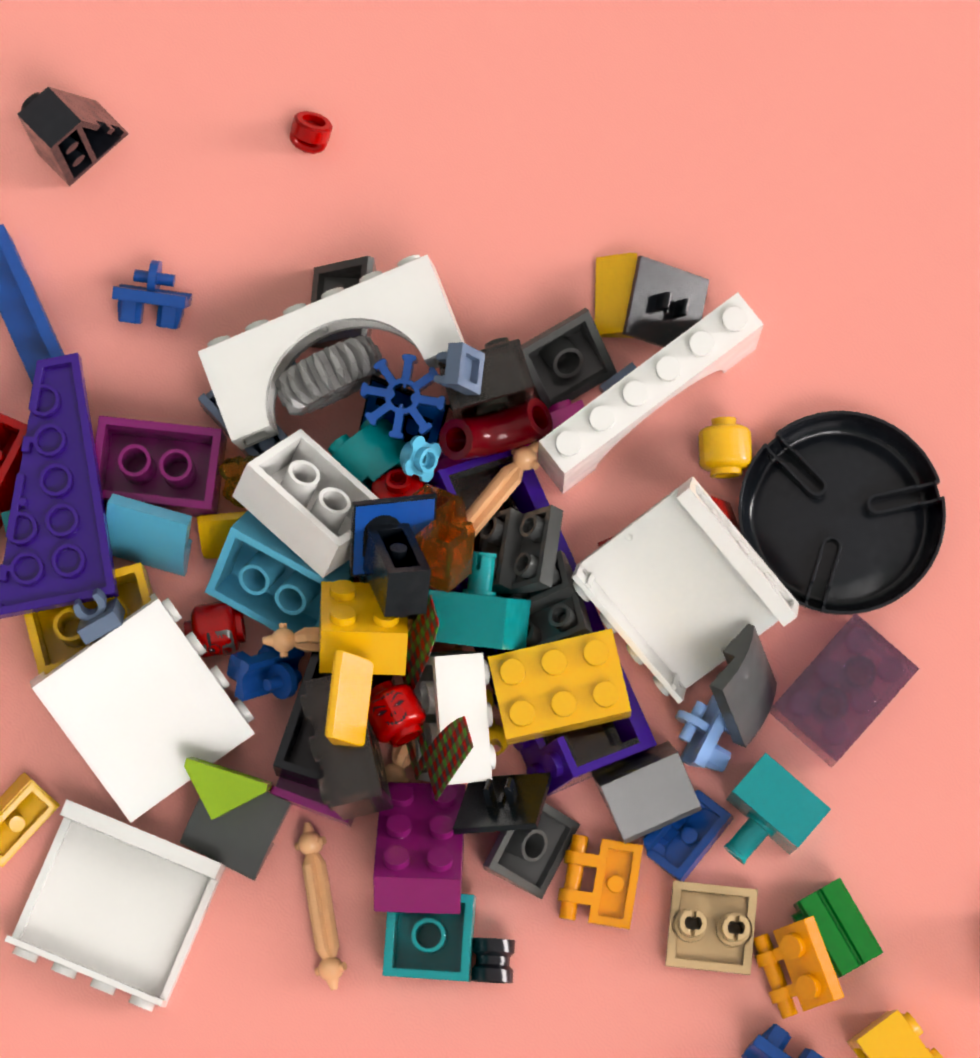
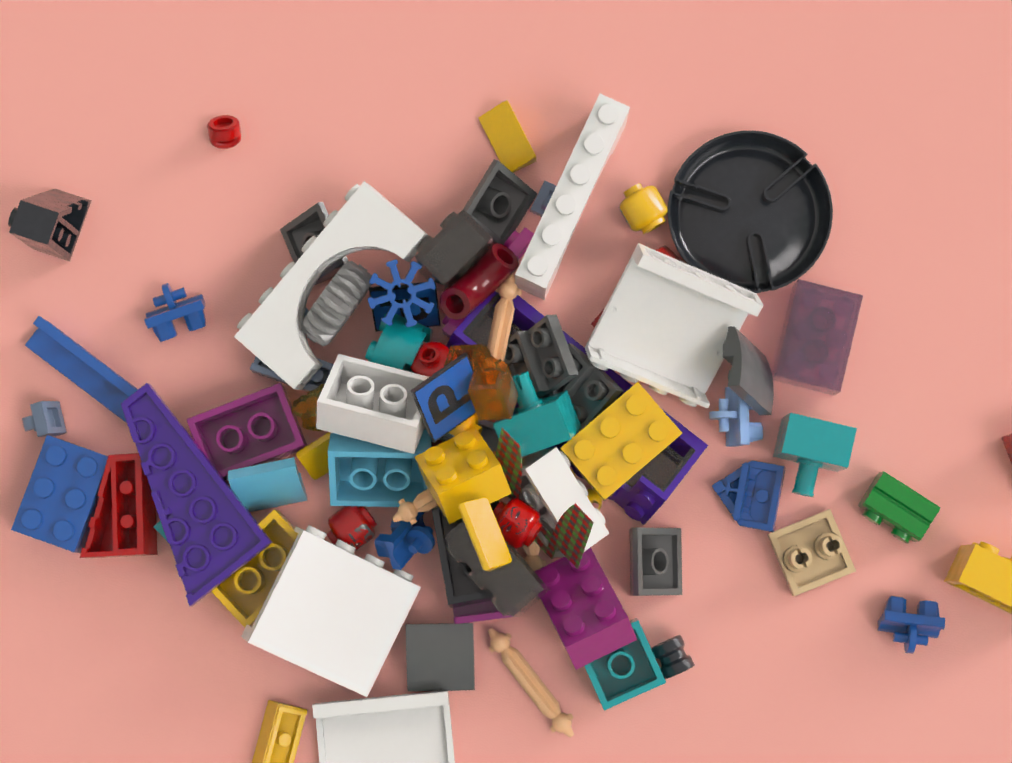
camera: 30 degrees left, 5 degrees up
sand blue tile [73,588,125,645] -> none
lime slope [184,757,273,820] -> none
black brick [363,523,431,618] -> none
medium azure plate [400,435,441,483] -> none
sand blue tile [433,342,485,395] -> none
black piece [453,772,552,834] -> none
light orange plate [557,834,643,930] -> none
slope [592,741,702,844] -> none
piece [623,256,709,348] -> none
light orange plate [753,915,844,1019] -> none

